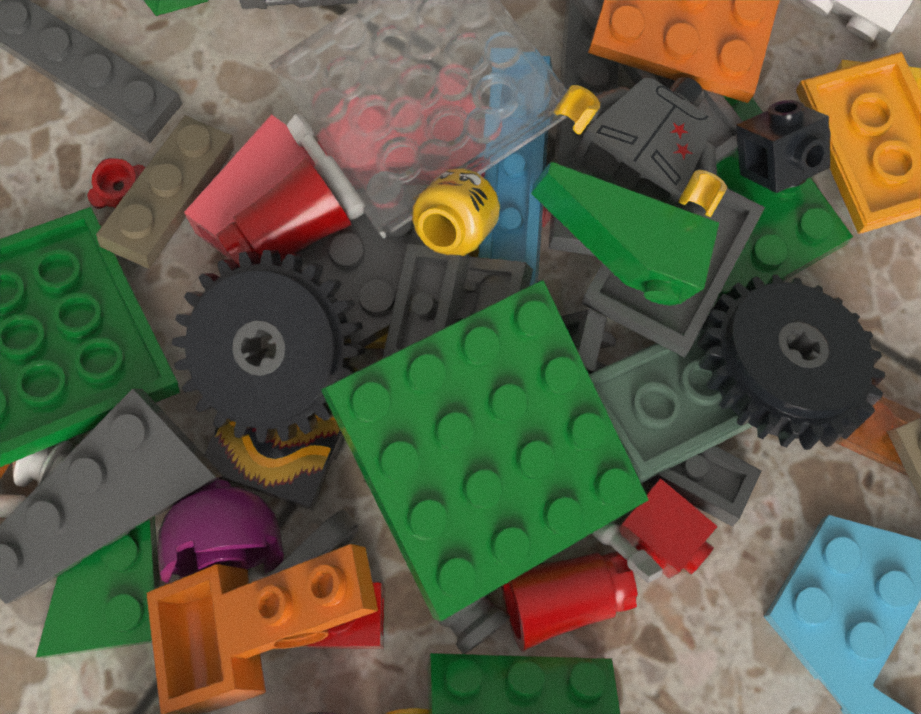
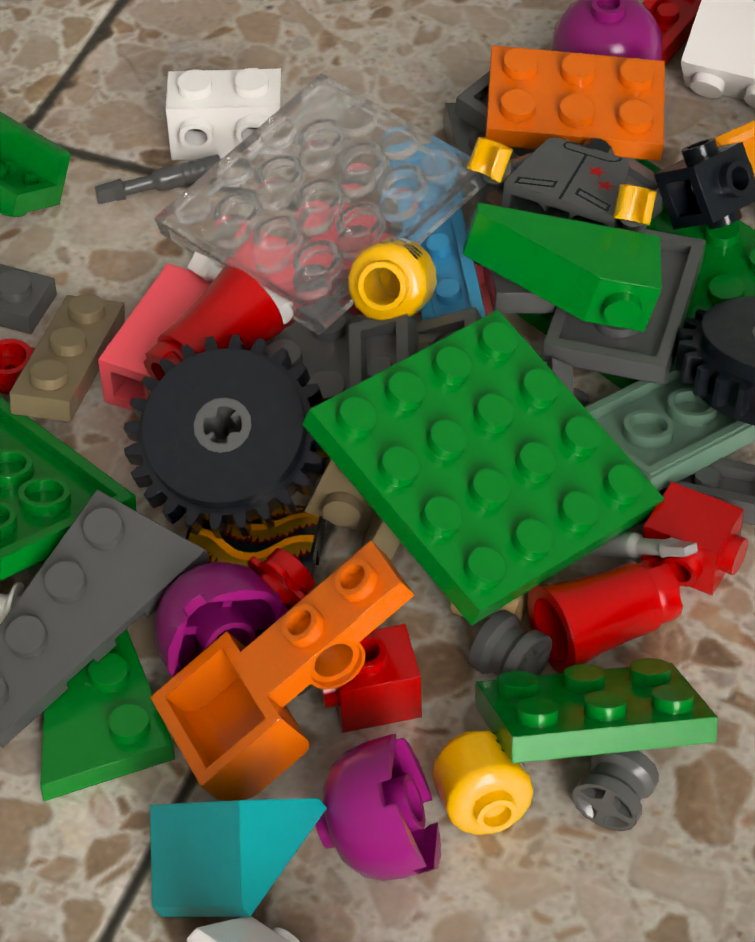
camera: 10 degrees left, 25 degrees down
none -> red plate [247,548,315,608]

